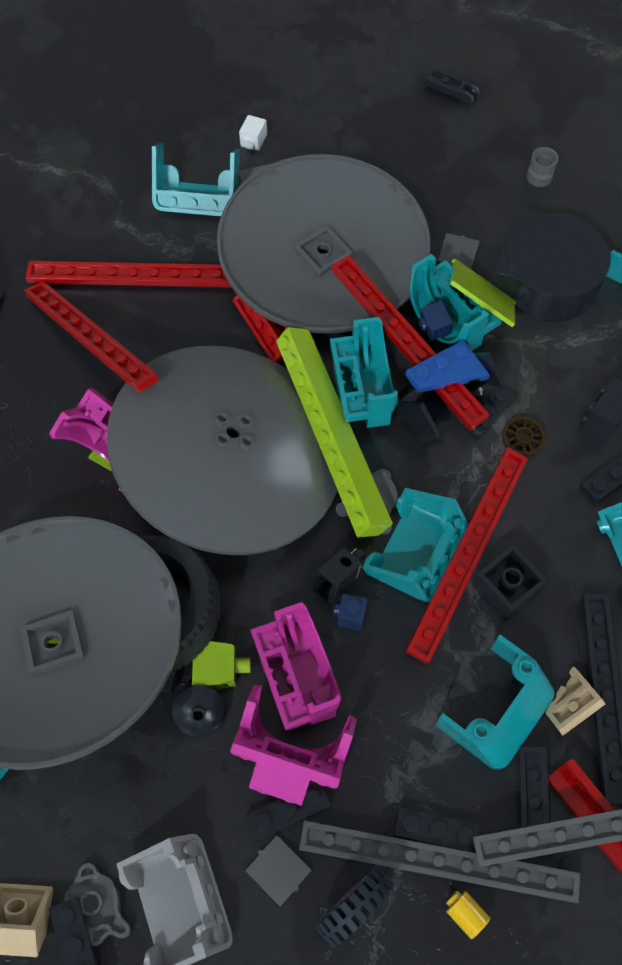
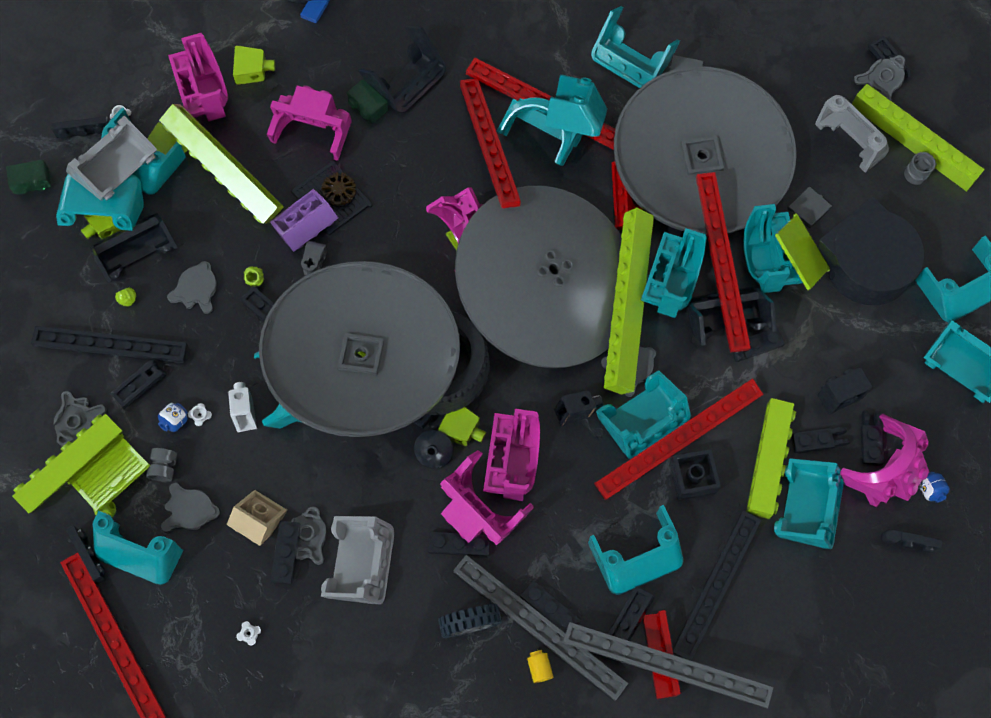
camera: 25 degrees right, 5 degrees up
white brick [239,115,267,151] -> none
dark grey piece [245,835,312,907] -> none
dark blue brick [334,594,367,631] -> none
blue wing [405,340,490,392] -> none
dark blue brick [418,301,453,341] -> none
dark brown wheel [502,416,546,458] -> none
tan wing [545,667,605,735] -> none
none -> teal piece [496,98,583,166]
none -> teal windscreen [545,74,608,137]
none -> lime brick [746,398,796,519]
none -> light grey windscreen [815,95,889,173]
none -> lime brick [852,84,985,192]
none -> dark grey tile [854,55,905,101]

